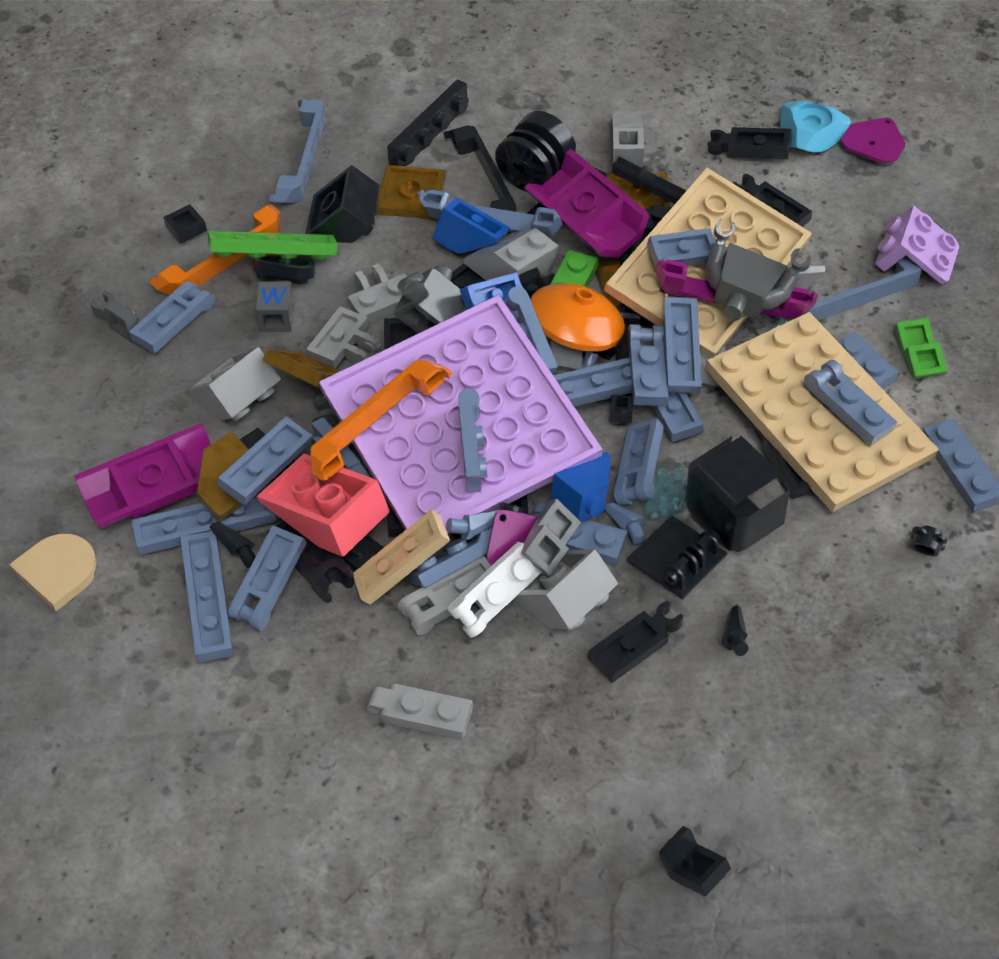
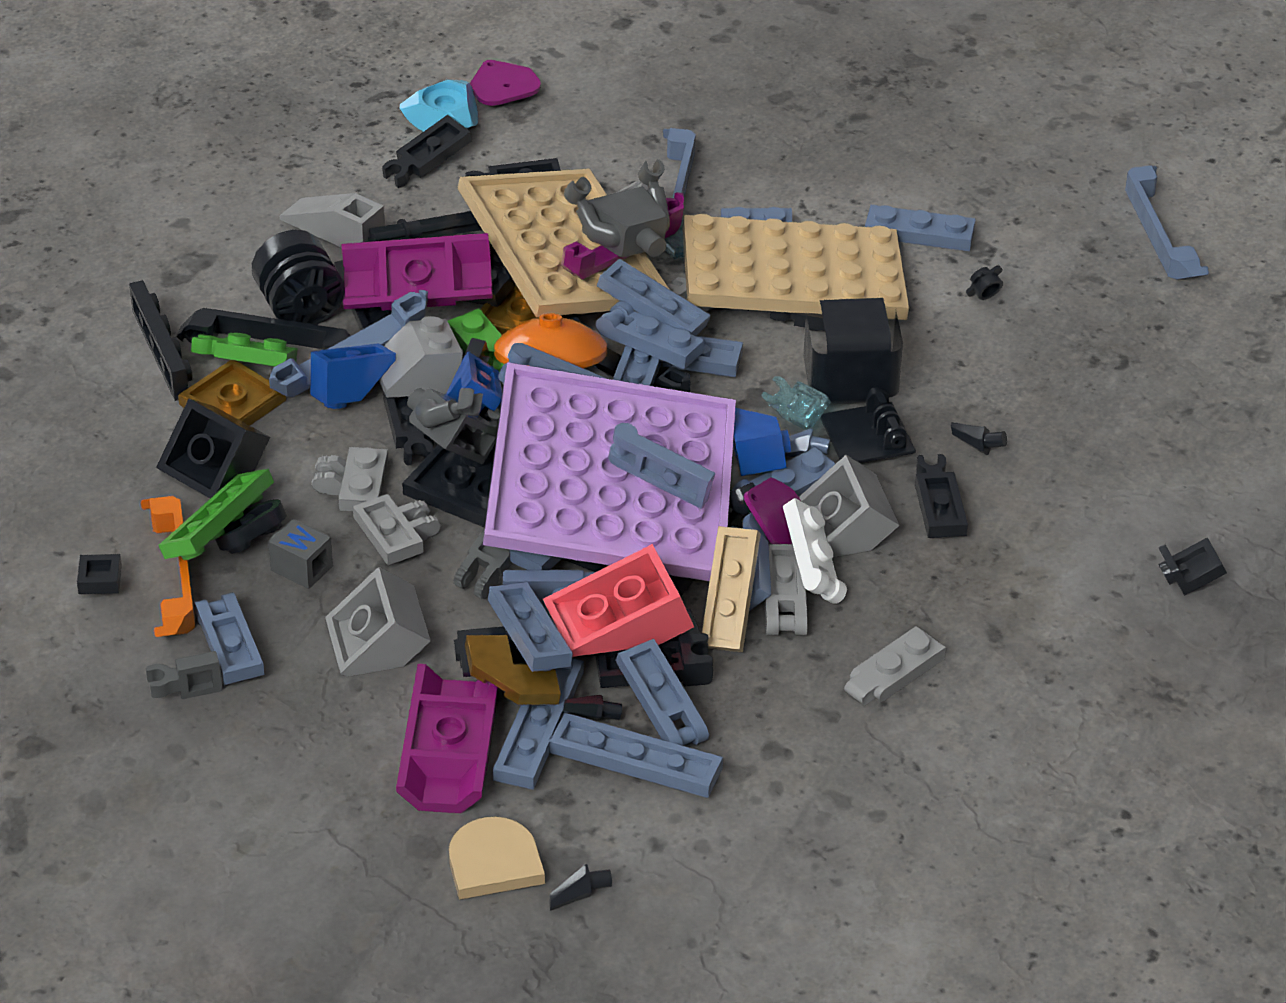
camera: 60 degrees left, 10 degrees down
pearl gold tile [263,349,340,387] -> none
sand blue piece [269,100,326,203] -> none
orange piece [310,360,452,480] -> none
sand blue bar [446,510,498,540] -> none
slope [521,499,581,576] -> none
sand blue plate [614,418,664,507] -> none
sand blue plate [647,228,716,268] -> none
sand blue plate [804,360,897,446] -> none
lavender bracket [875,206,959,284] -> none
bright green slope [894,318,948,379] -> none
none -> bright green plate [191,333,298,367]
none -> black bar [549,864,612,911]

